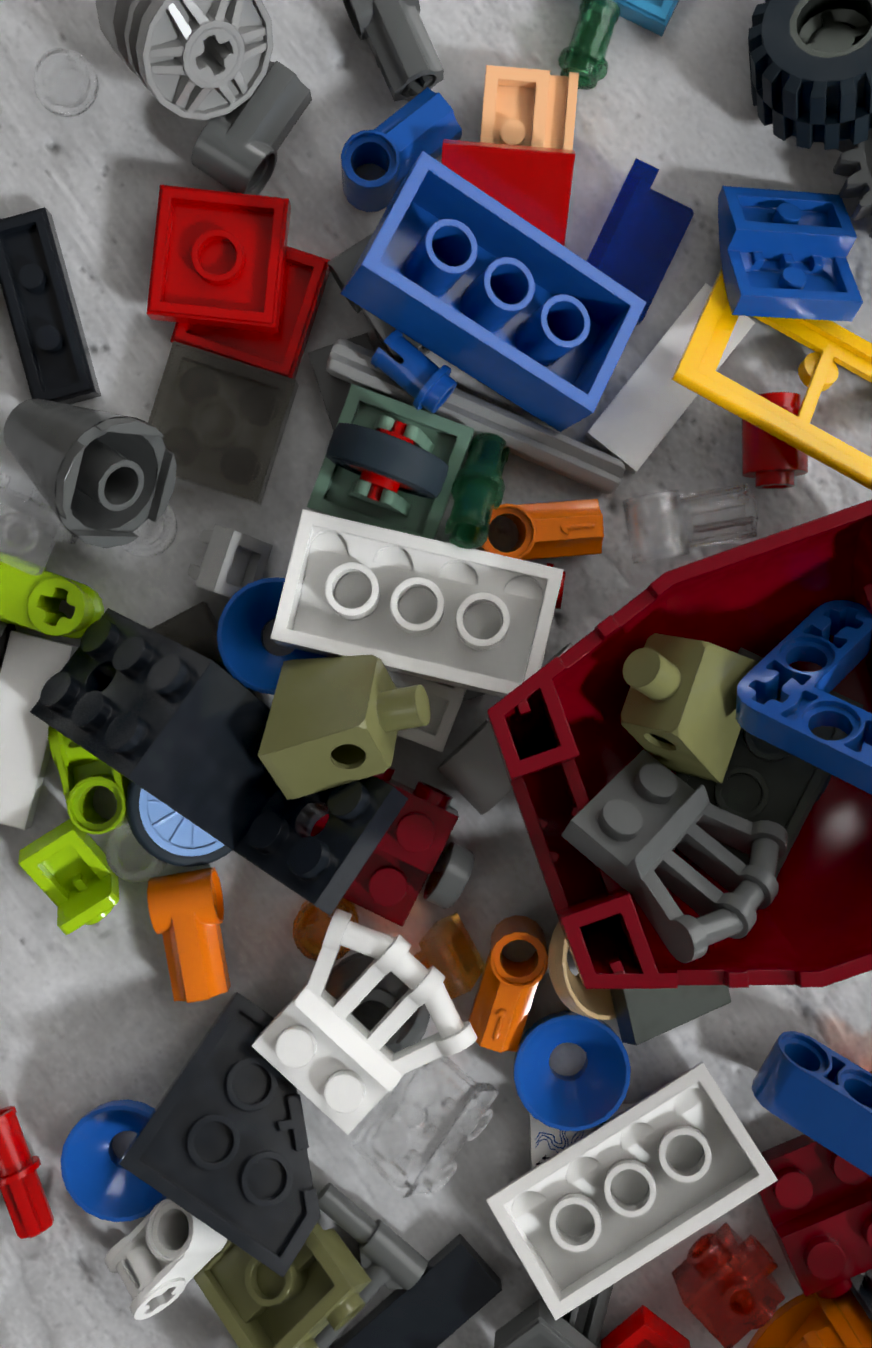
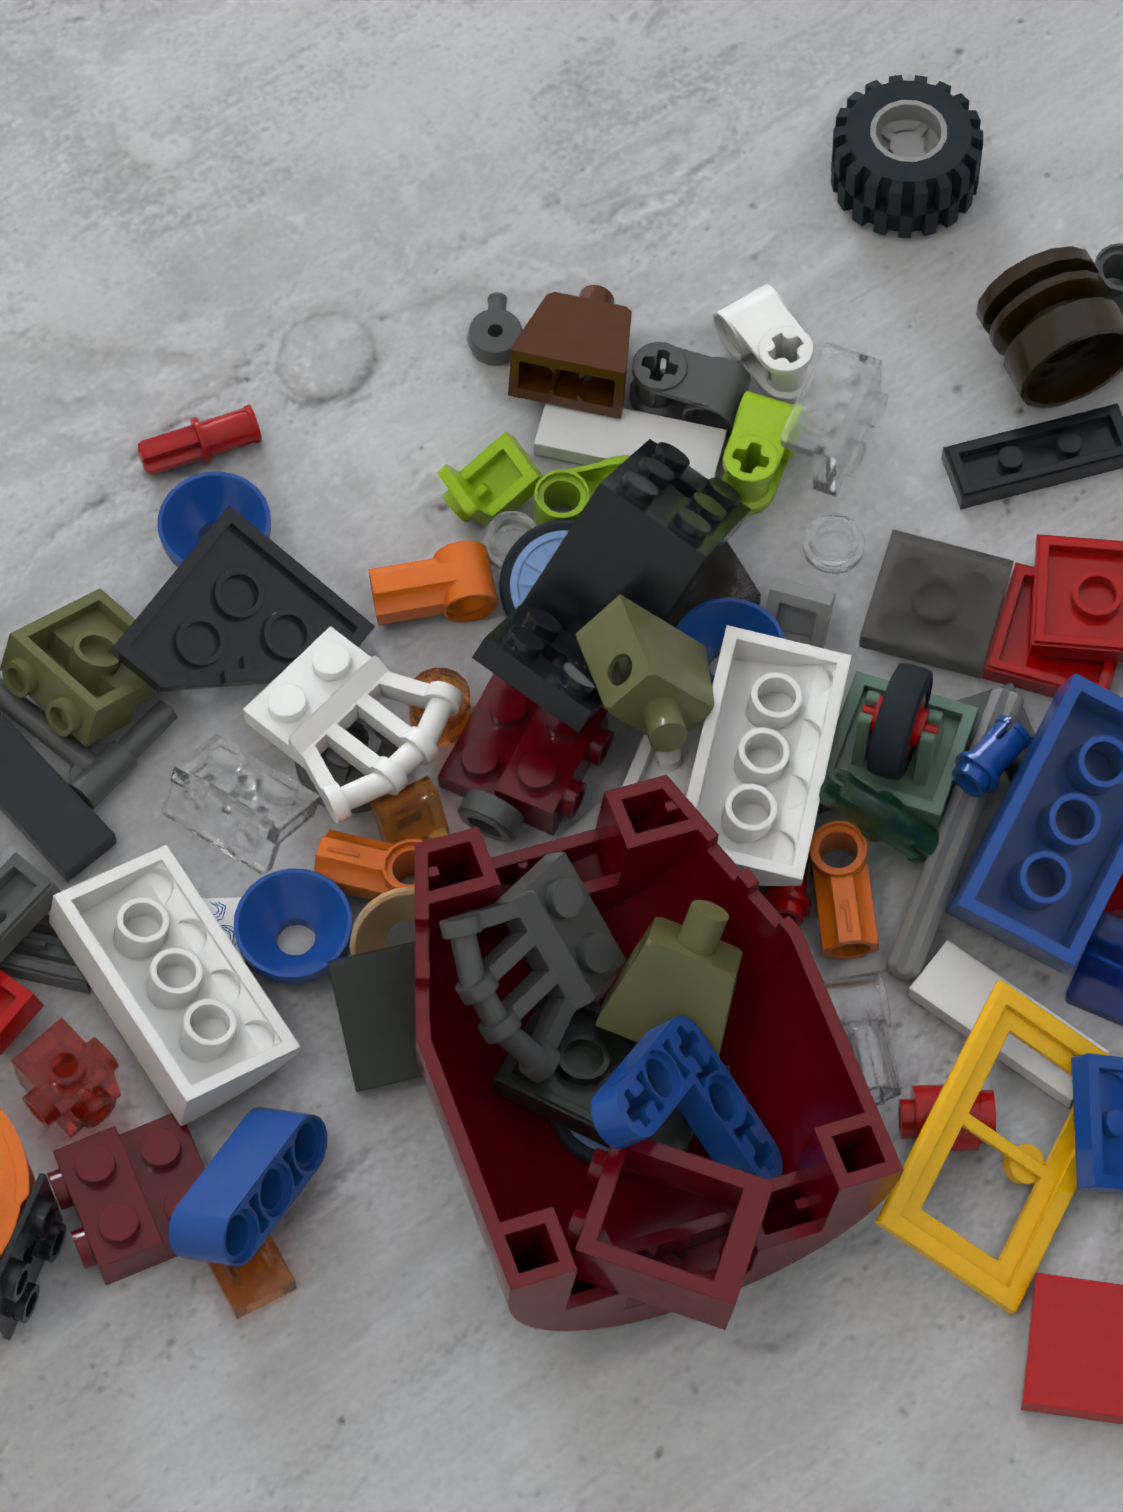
camera: 90 degrees right, 25 degrees down
dark grey cone [4,399,177,548] -> none
white piece [104,1199,228,1320] -> none

